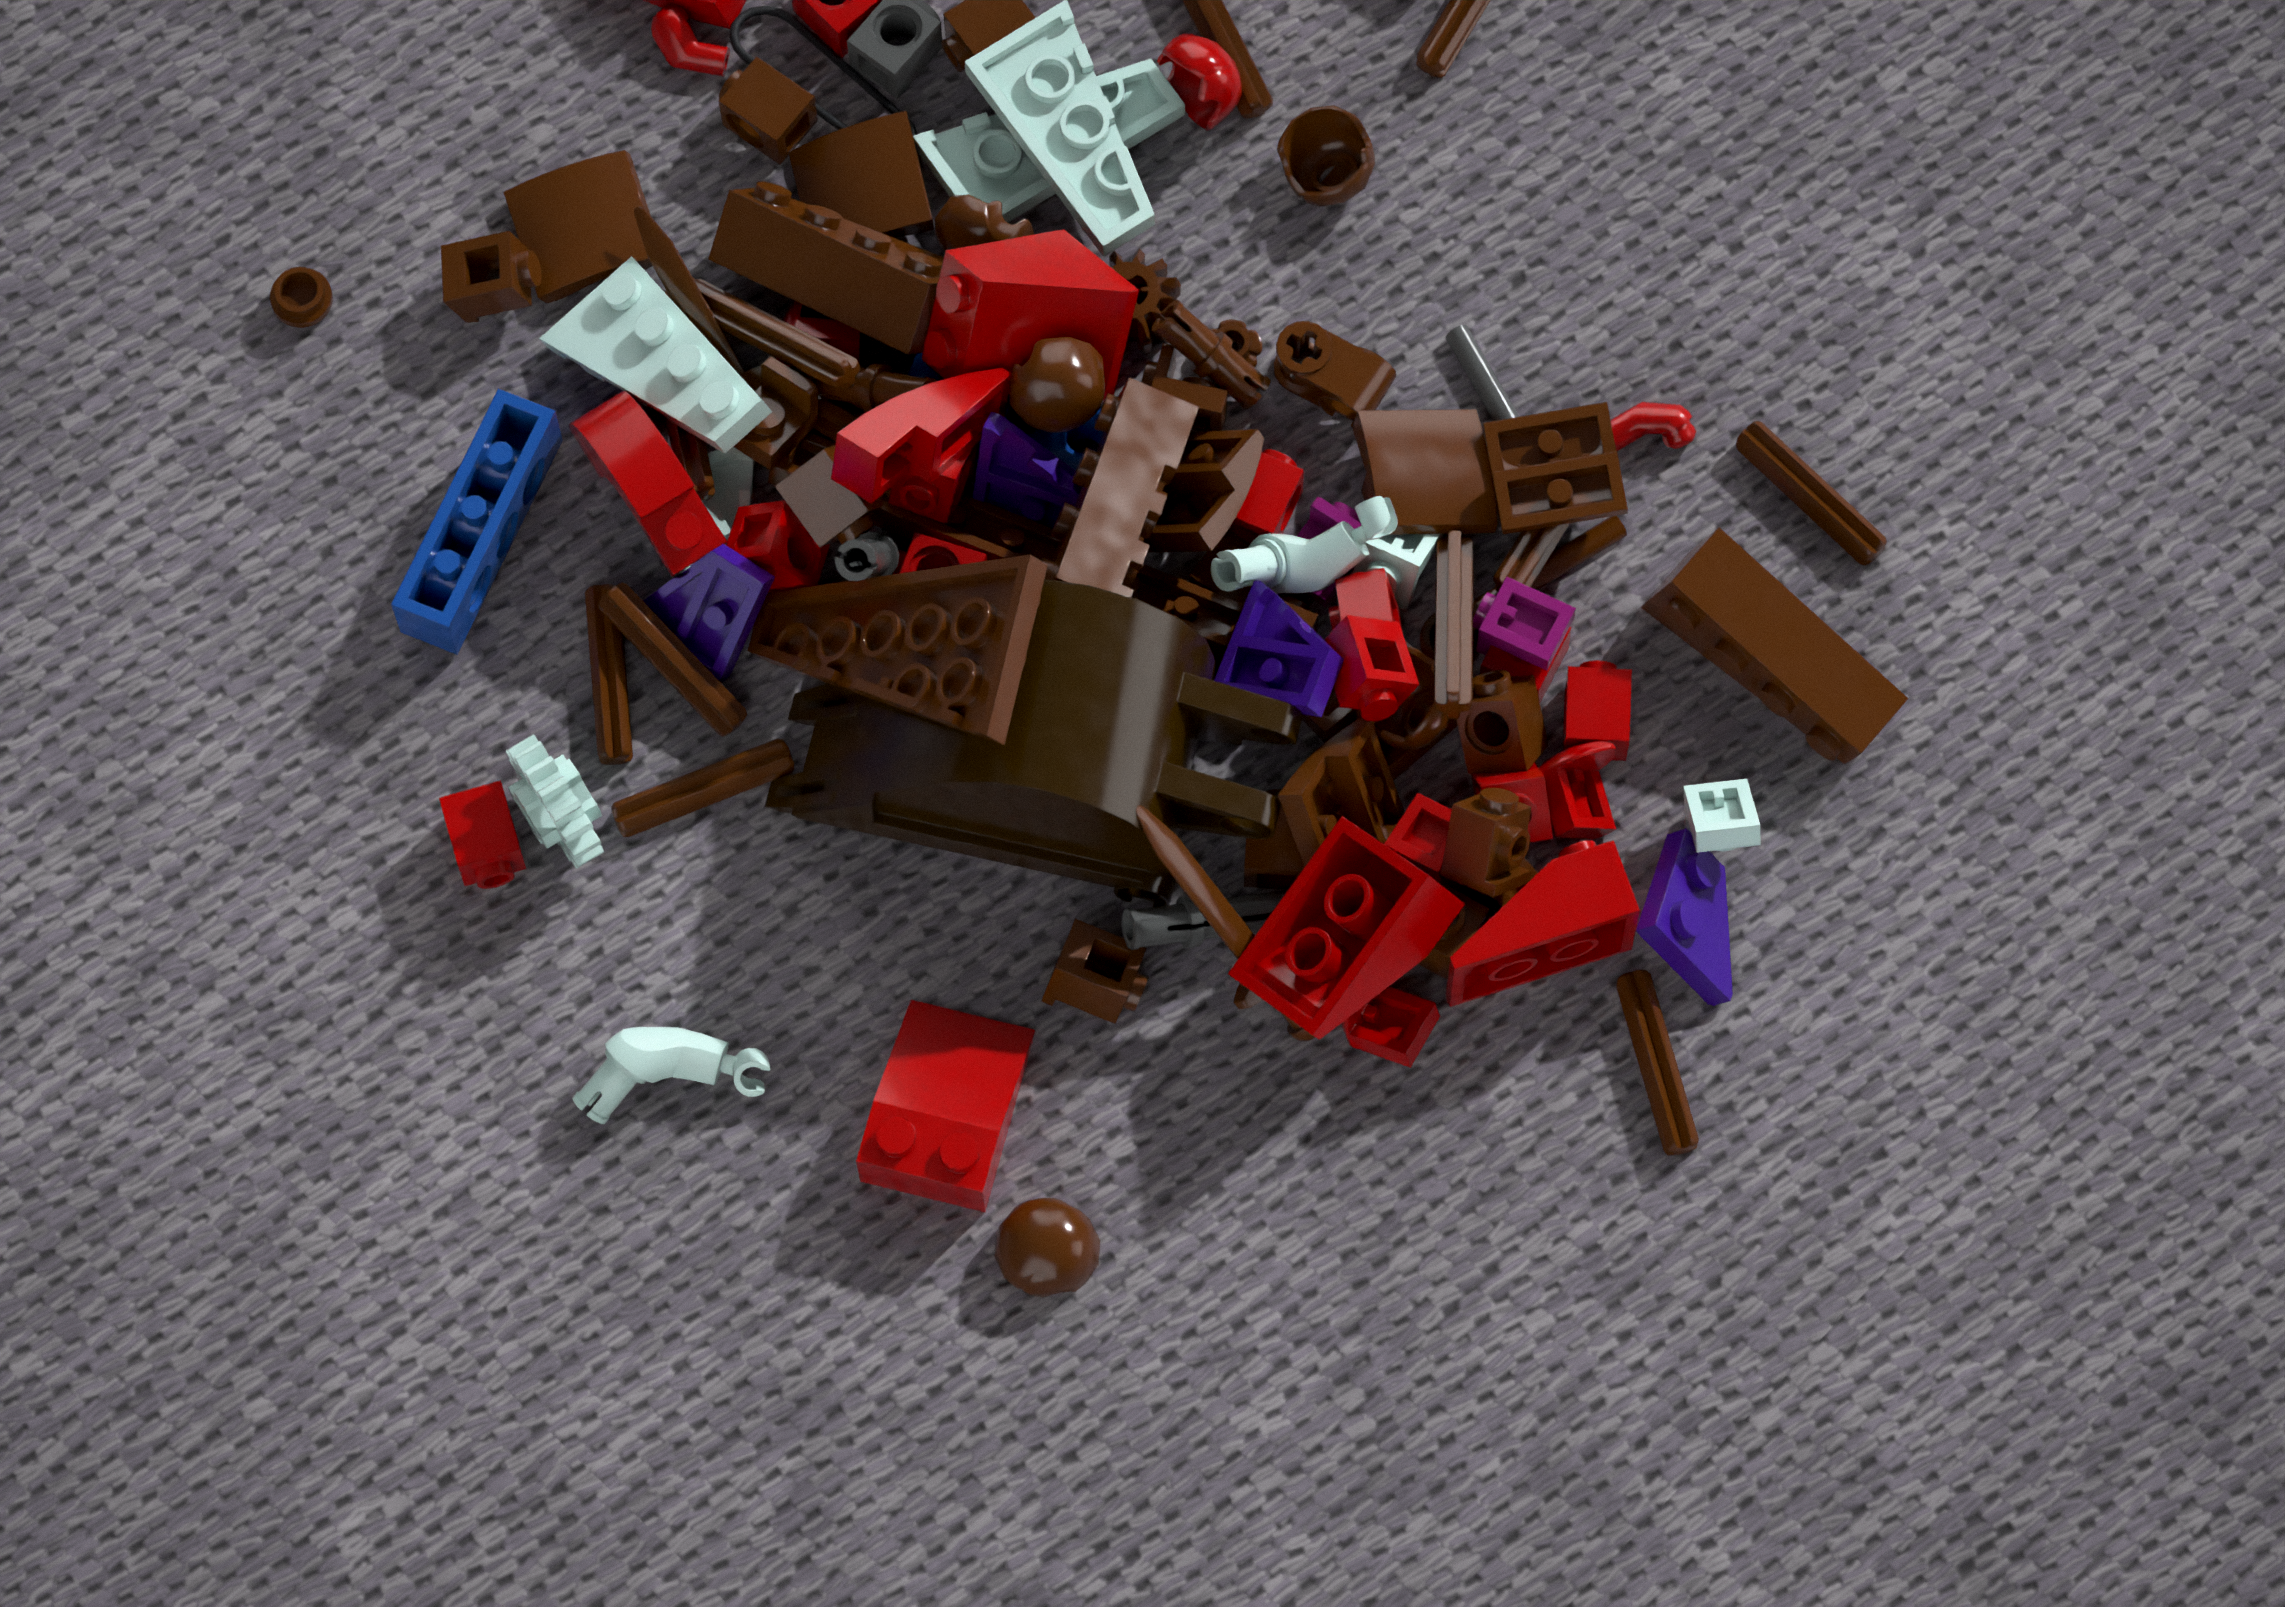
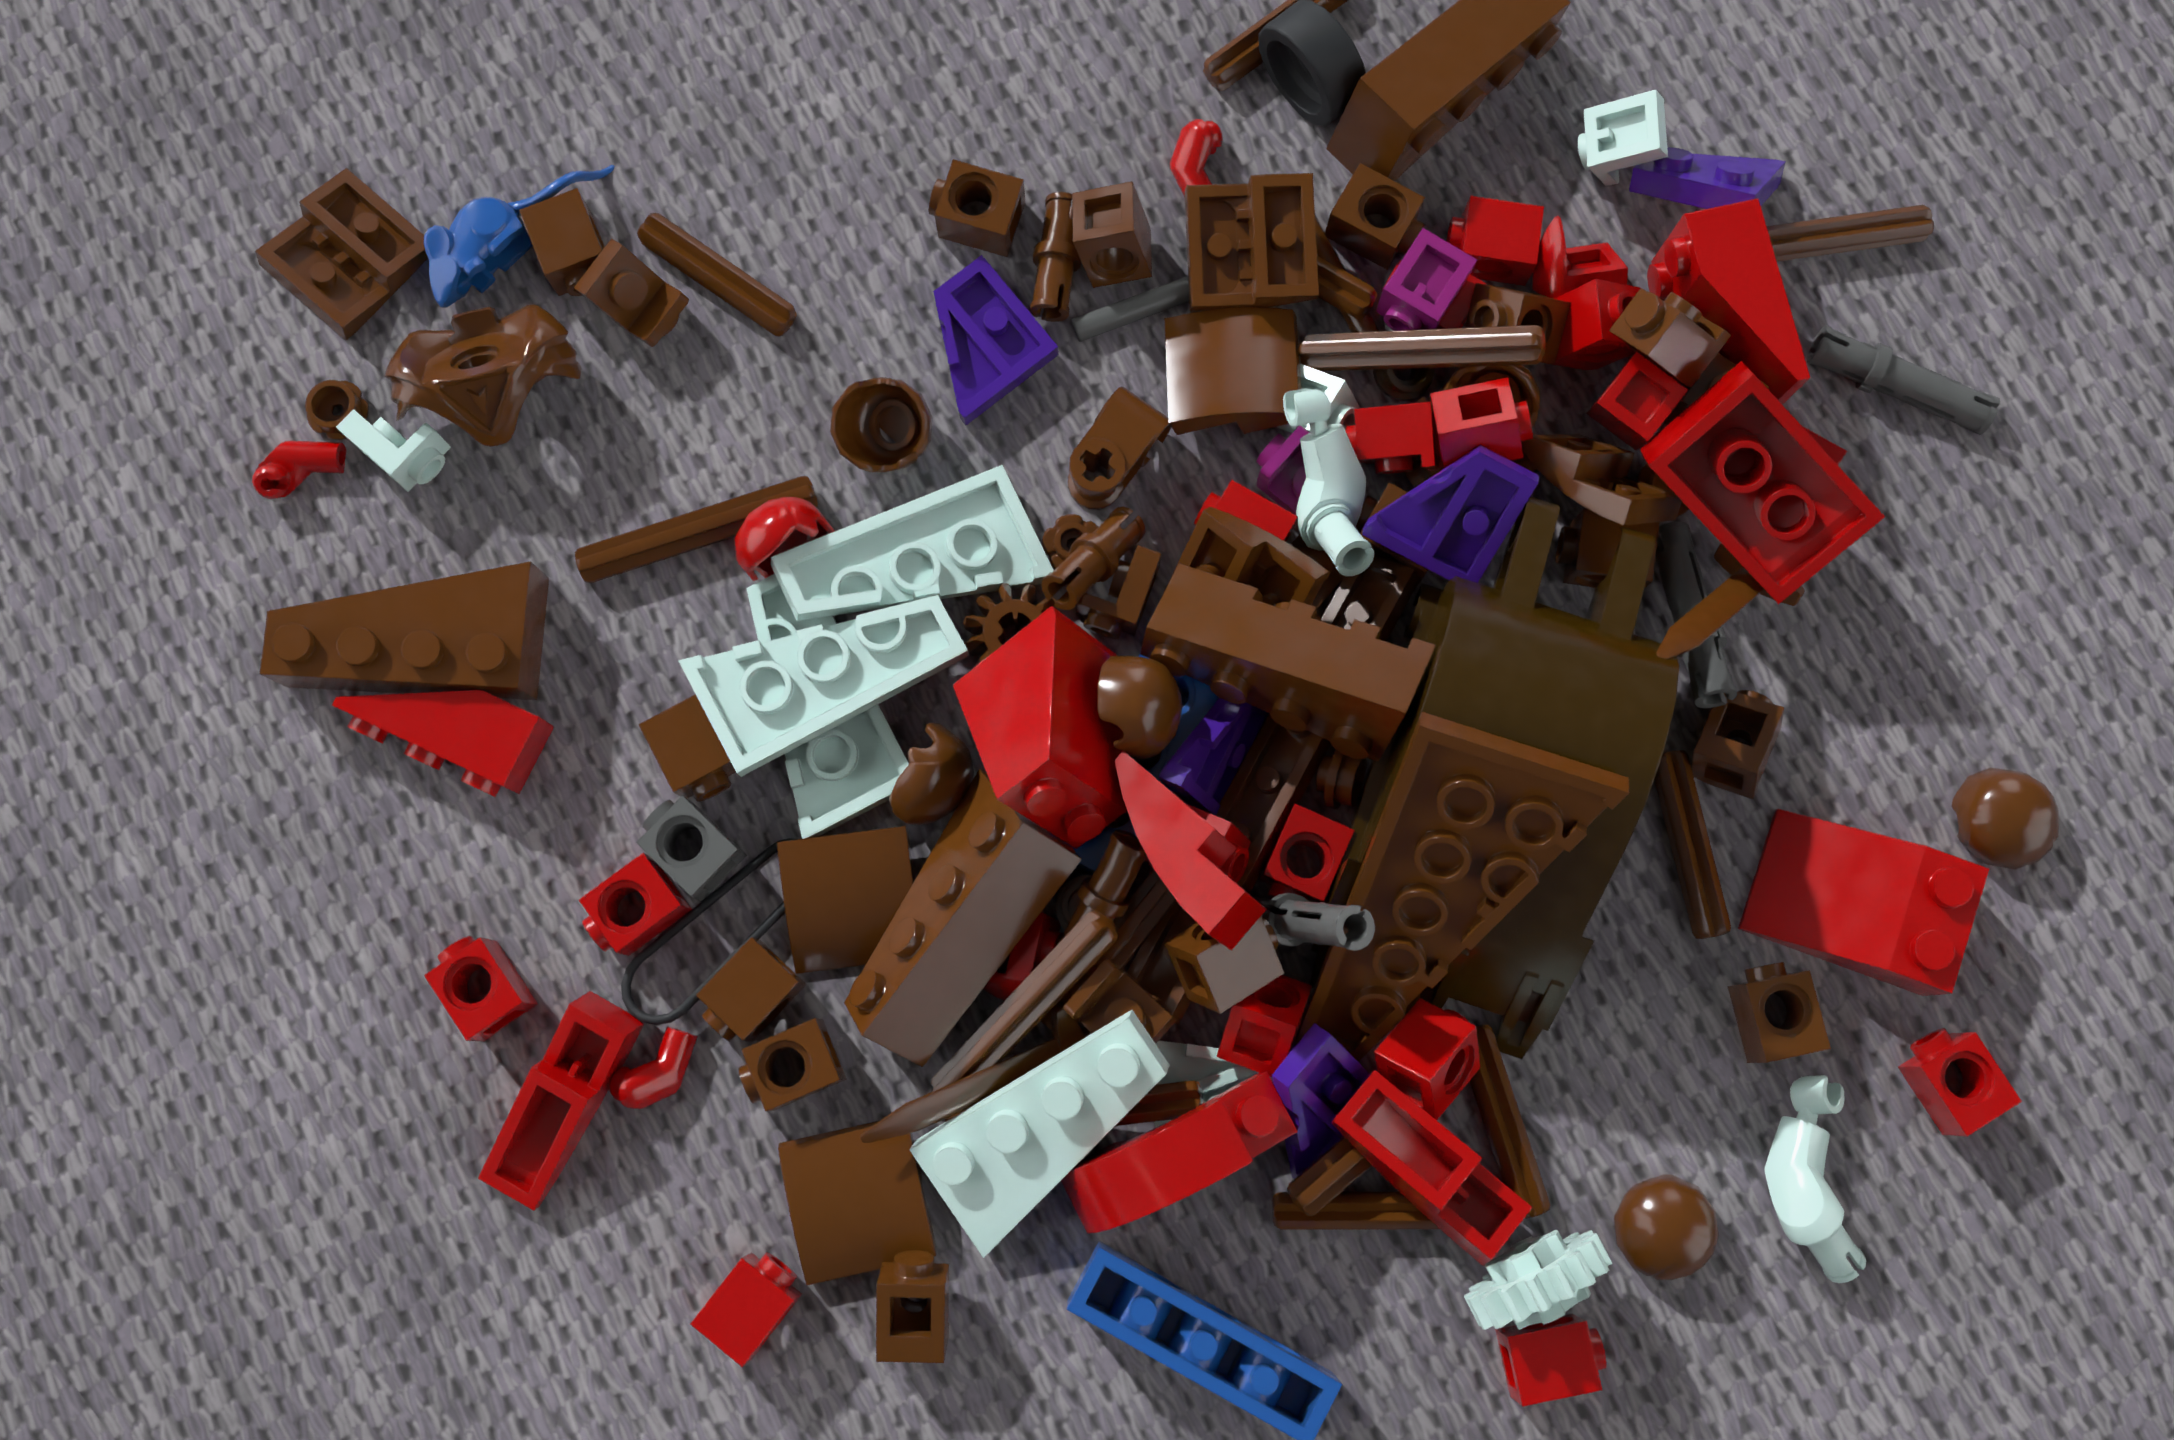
camera: 85 degrees left, 10 degrees up
none -> red brick [690,1252,802,1367]
none -> reddish brown brick [738,1018,847,1112]
none -> light aqua wing [771,465,1054,621]
none -> reddish brown brick [928,159,1026,257]
none -> dark purple wing [933,255,1059,425]
none -> reddish brown pin [1030,192,1081,322]
none -> reddish brown brick [1072,181,1152,288]
none -> black tyre [1259,0,1366,126]
none -> reddish brown brick [1325,163,1426,270]
none -> red slope [1332,1070,1533,1266]
none -> red brick [1374,998,1481,1120]
none -> reddish brown hair [1614,1174,1719,1280]
none -> reddish brown axle [1654,750,1731,939]
none -> reddish brown brick [1727,962,1831,1063]
none -> dark grey pin [1806,325,2000,435]
none -> red brick [1898,1028,2022,1137]

